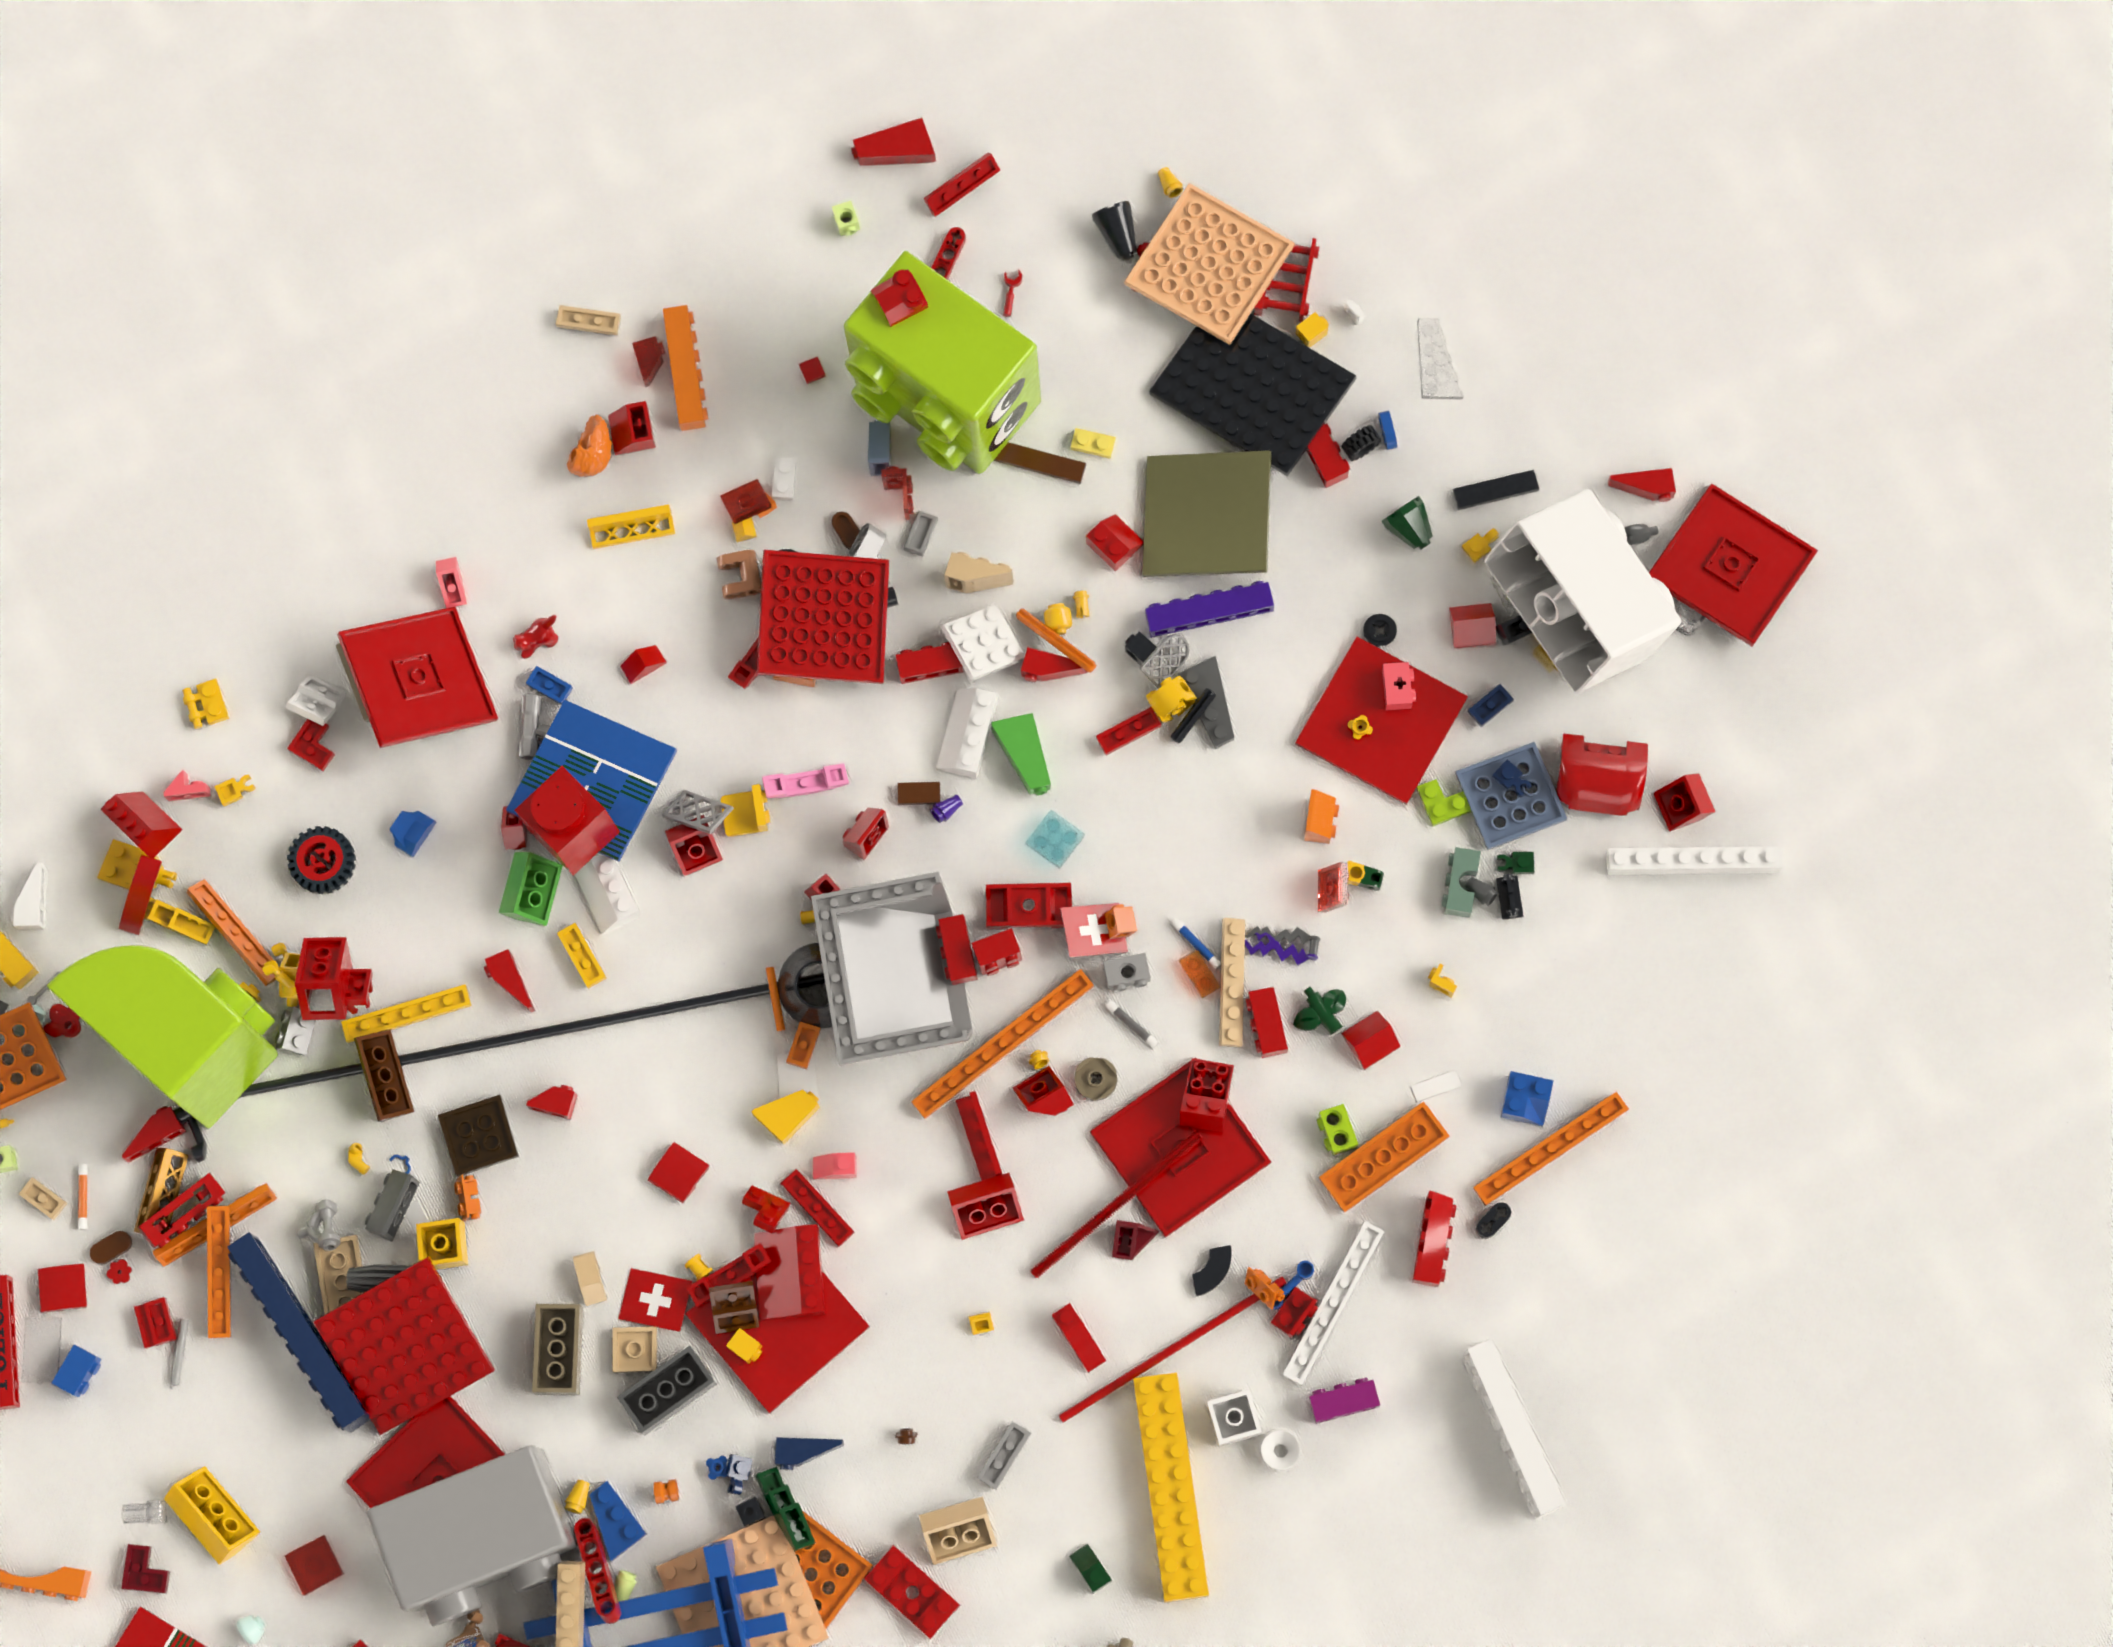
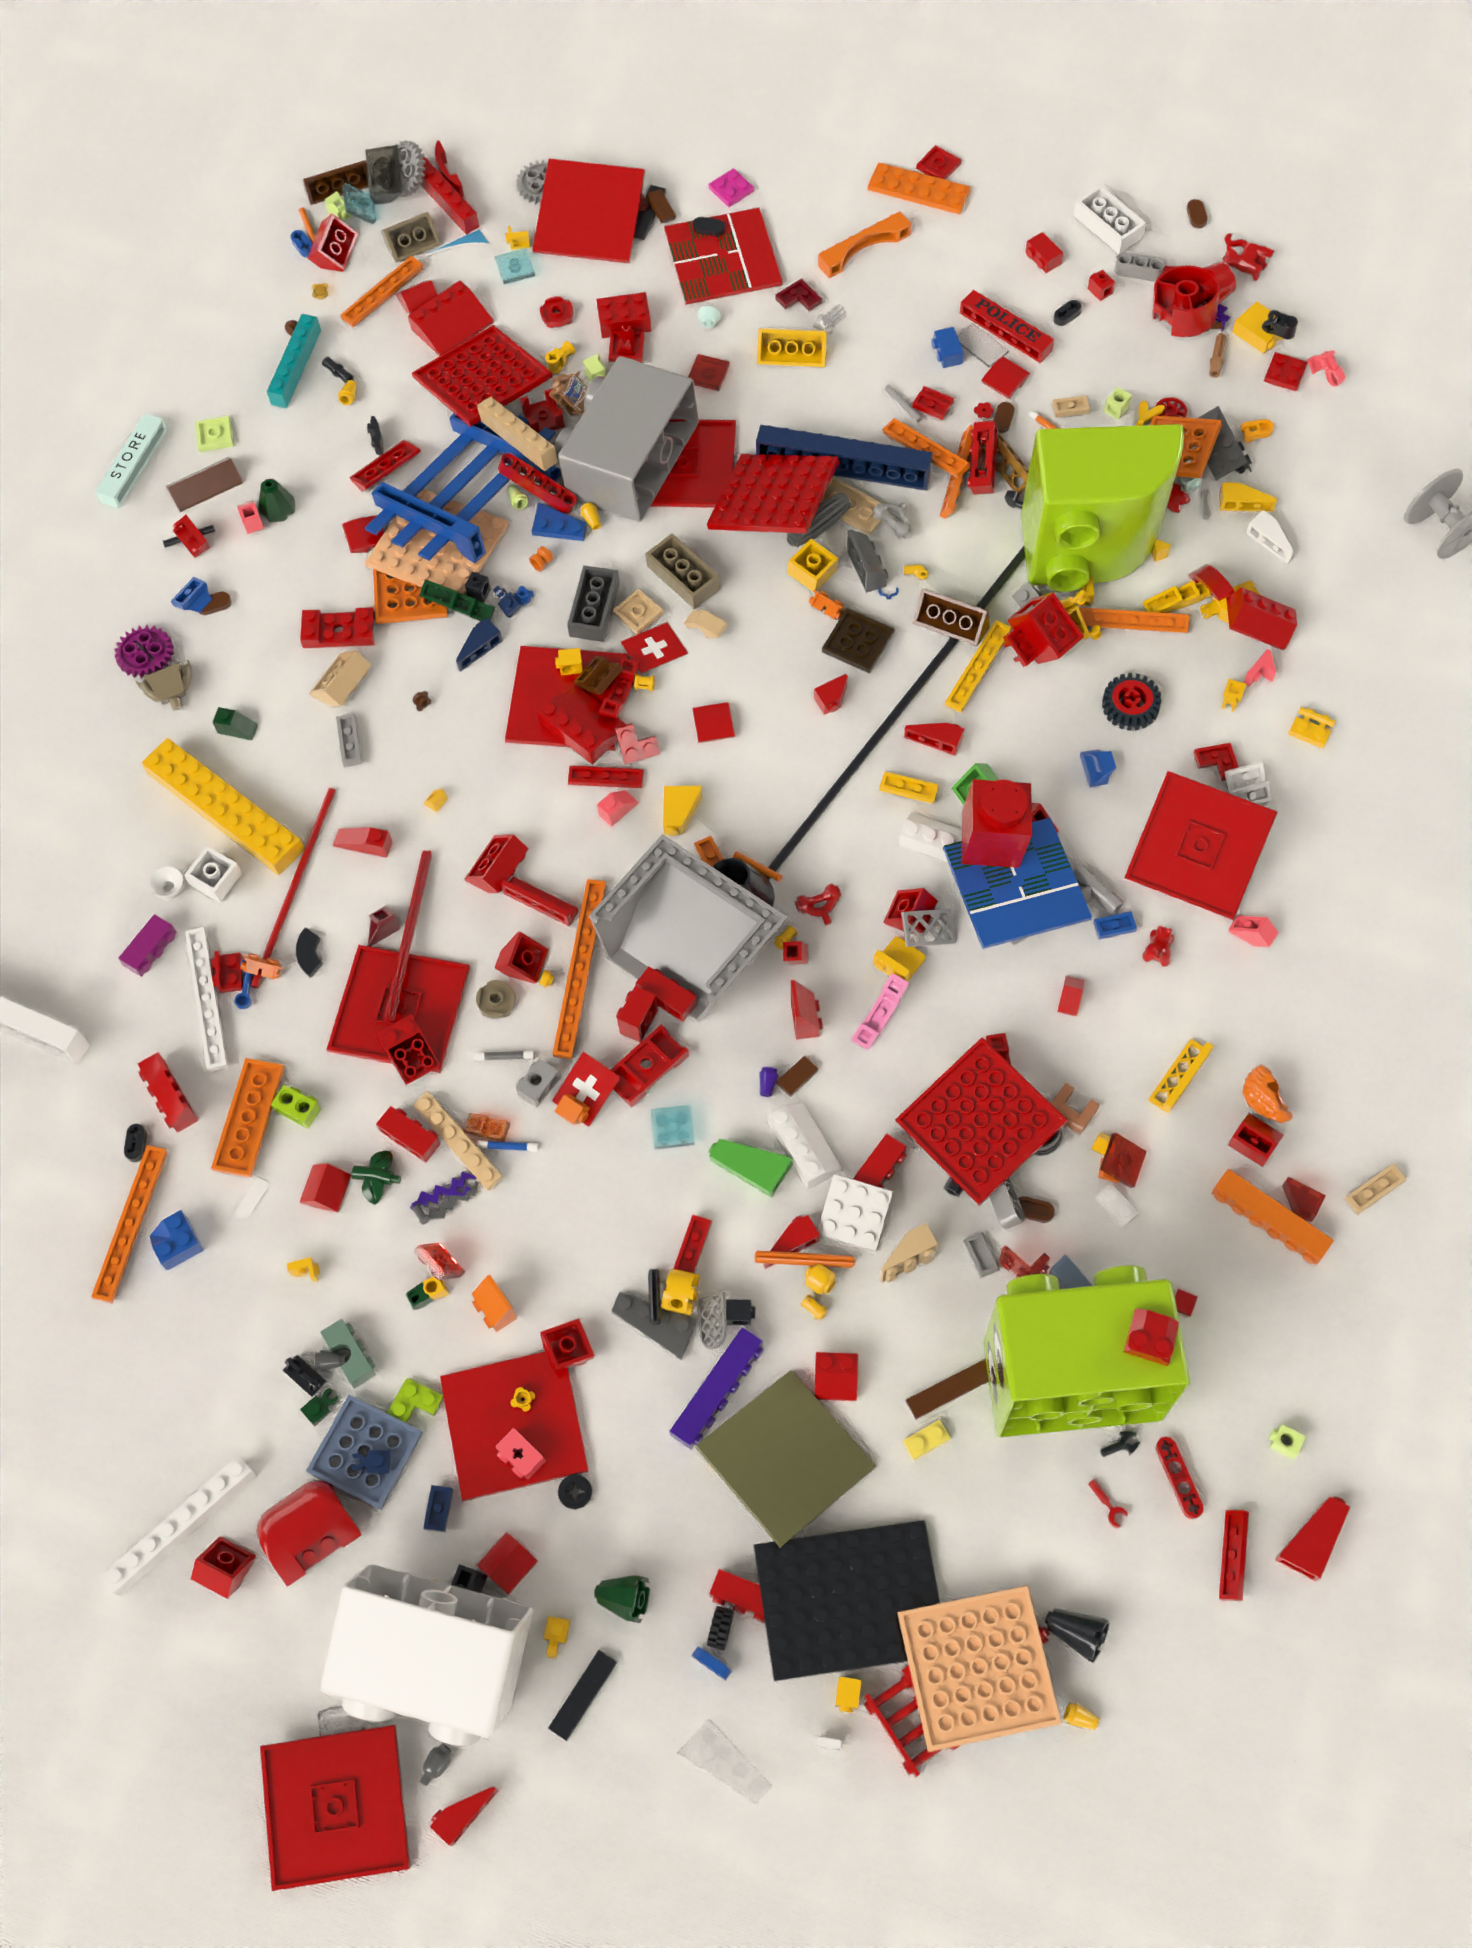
camera: 135 degrees right, 10 degrees down
none -> red slope [540,1318,595,1371]
none -> red piece [795,883,841,926]

